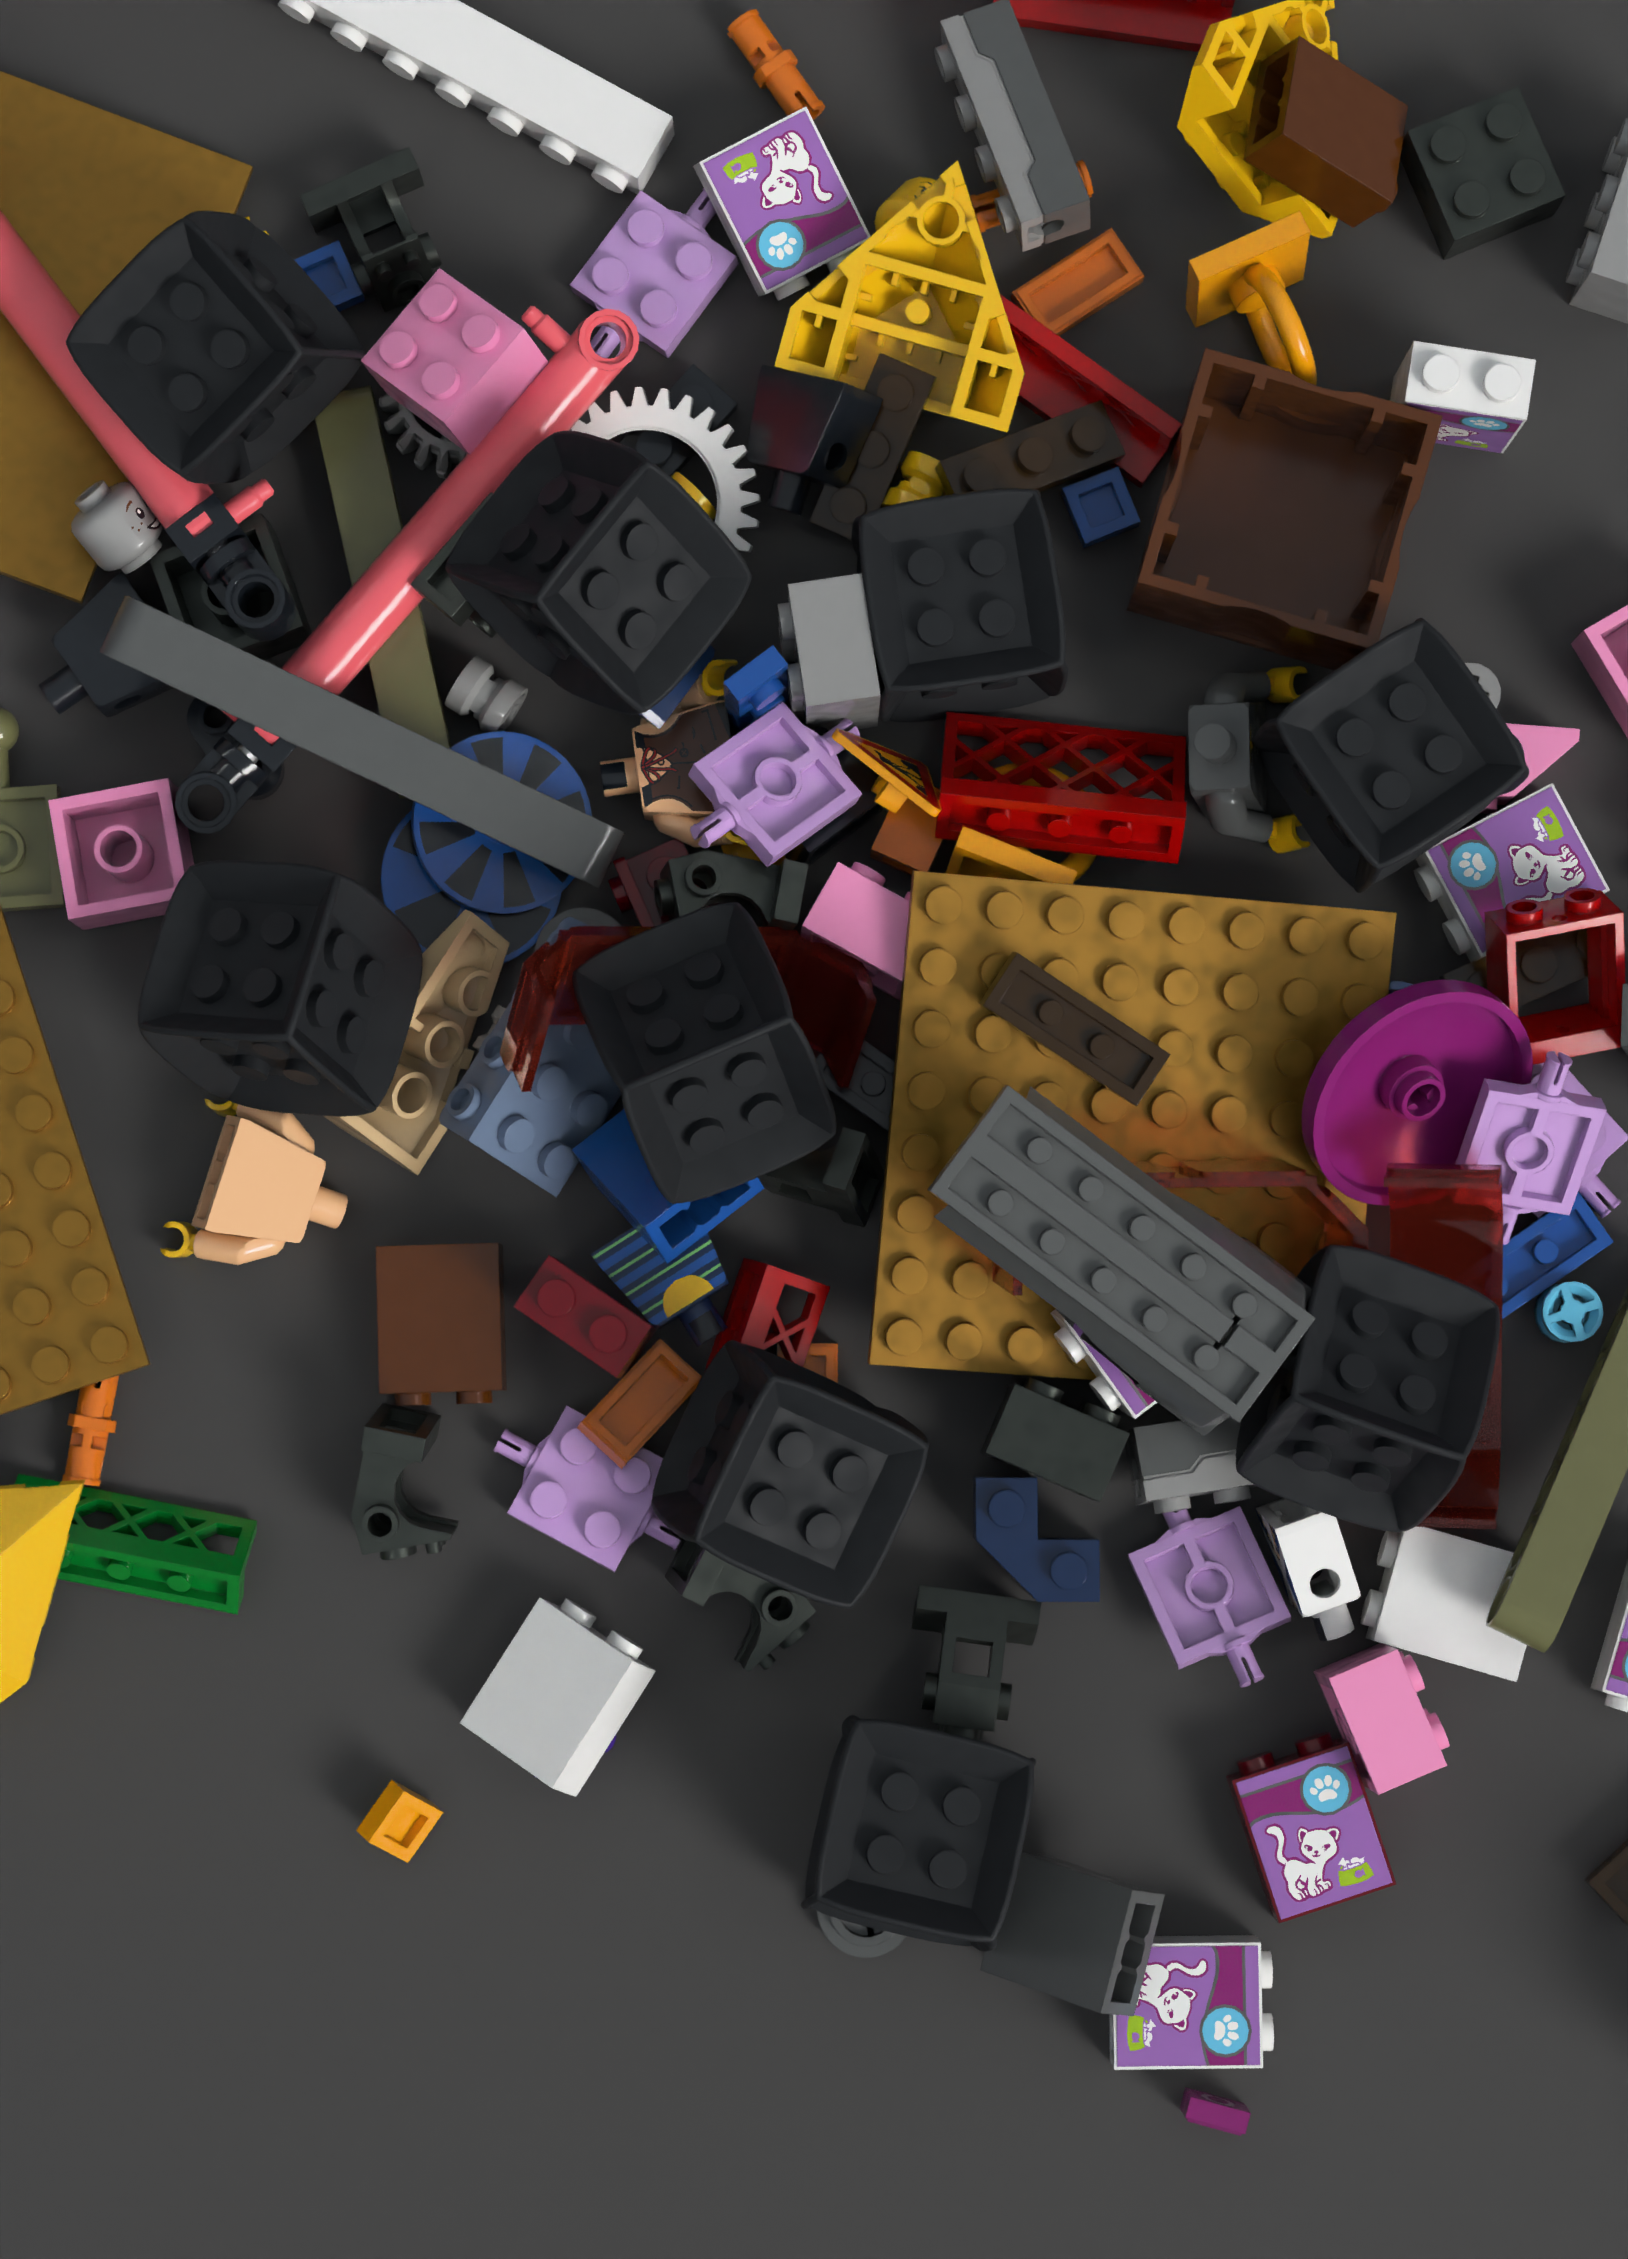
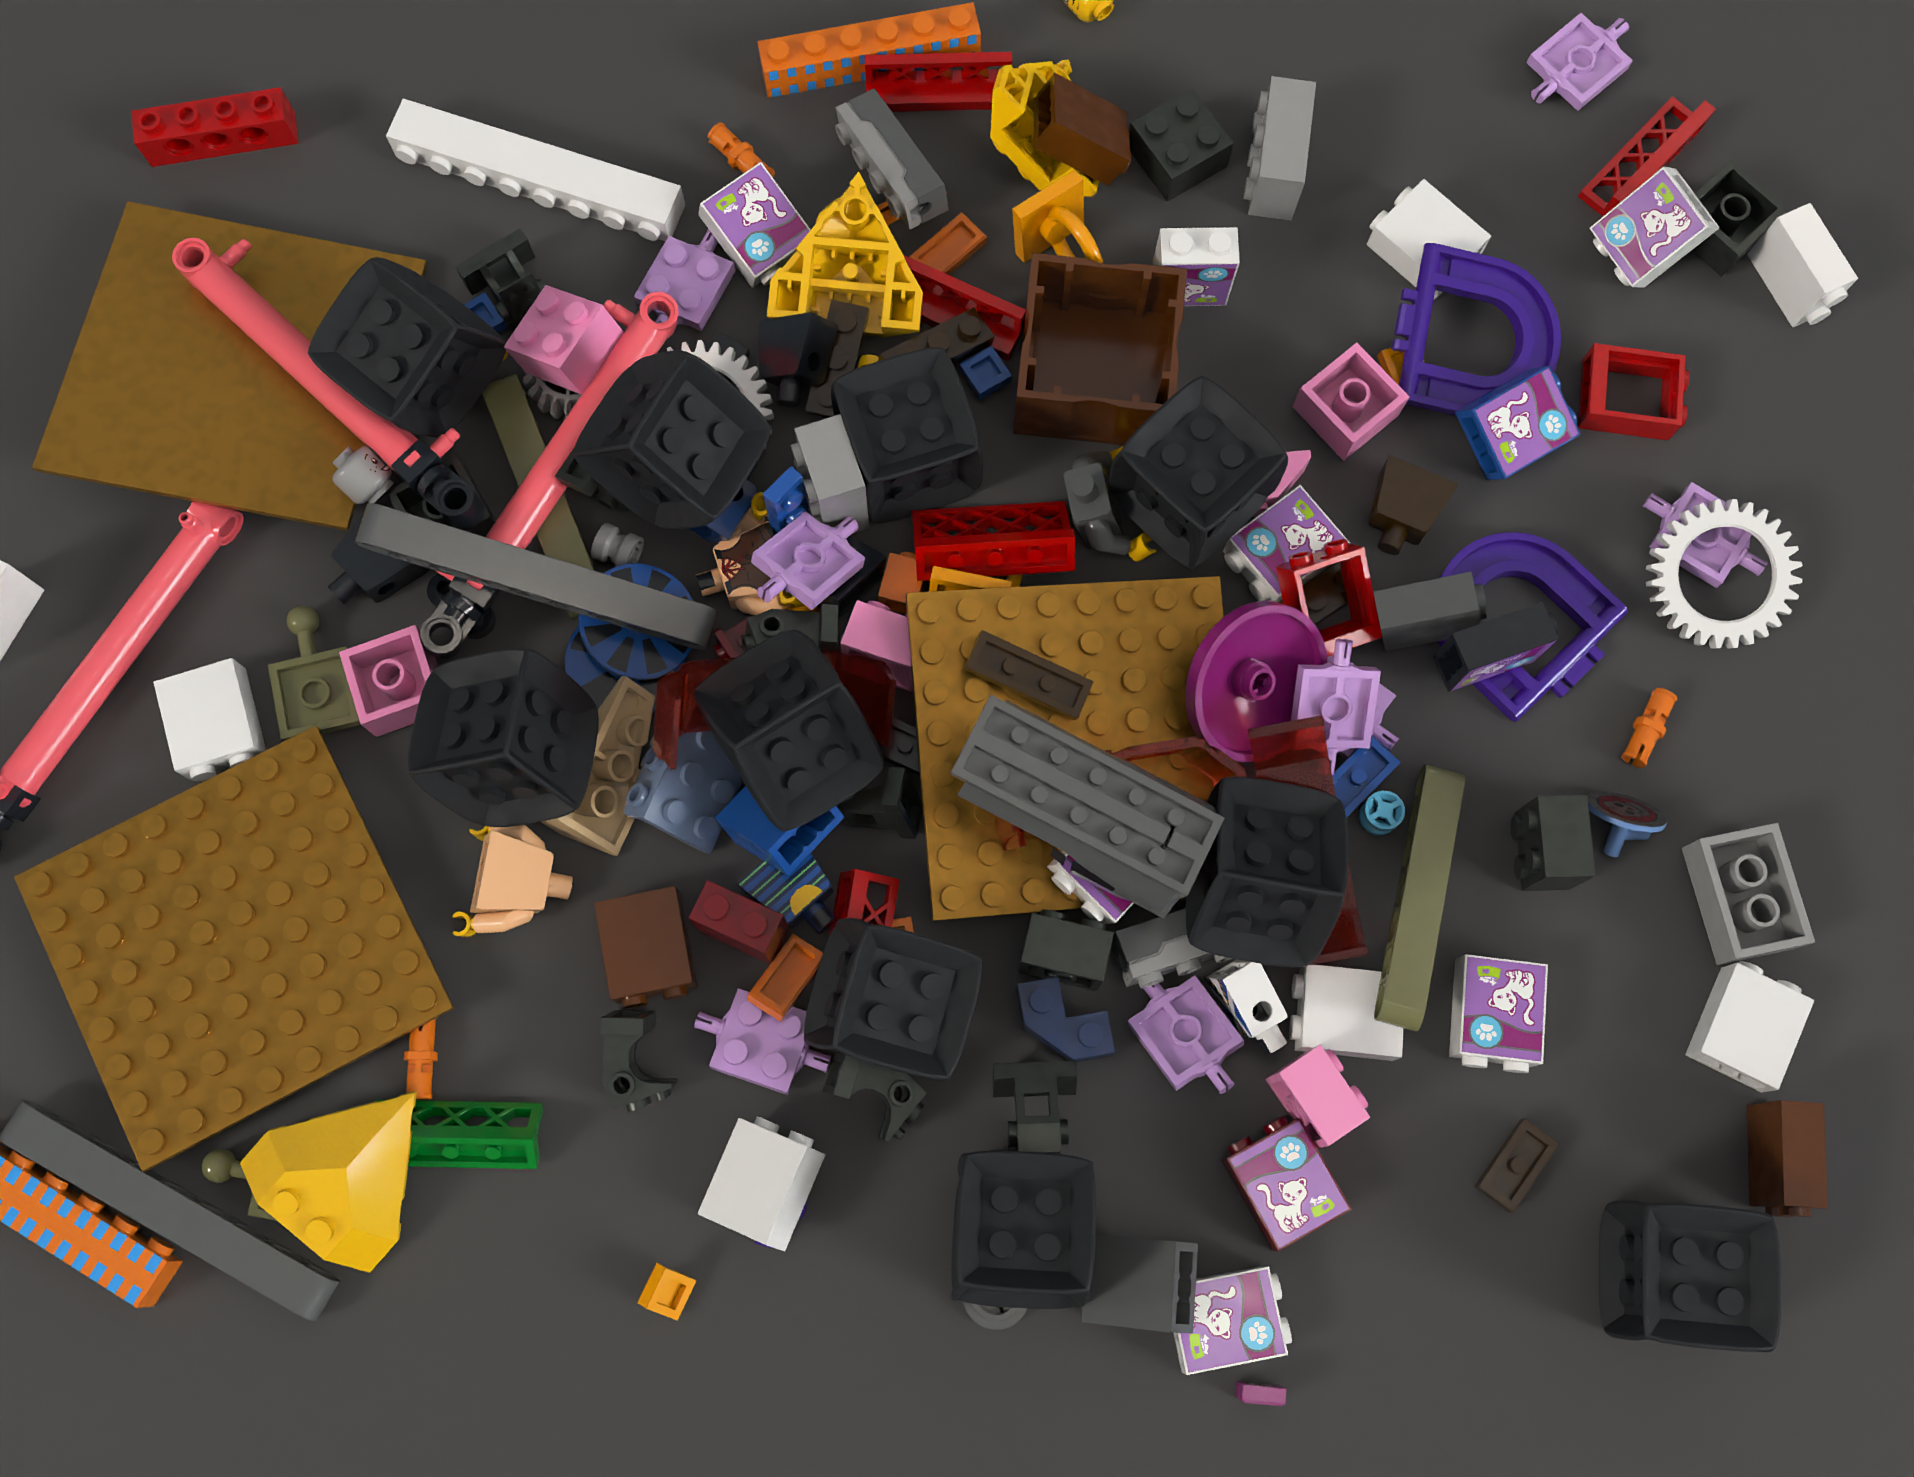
camera: 10 degrees left, 10 degrees down
light orange piece [831,728,942,817] -> none

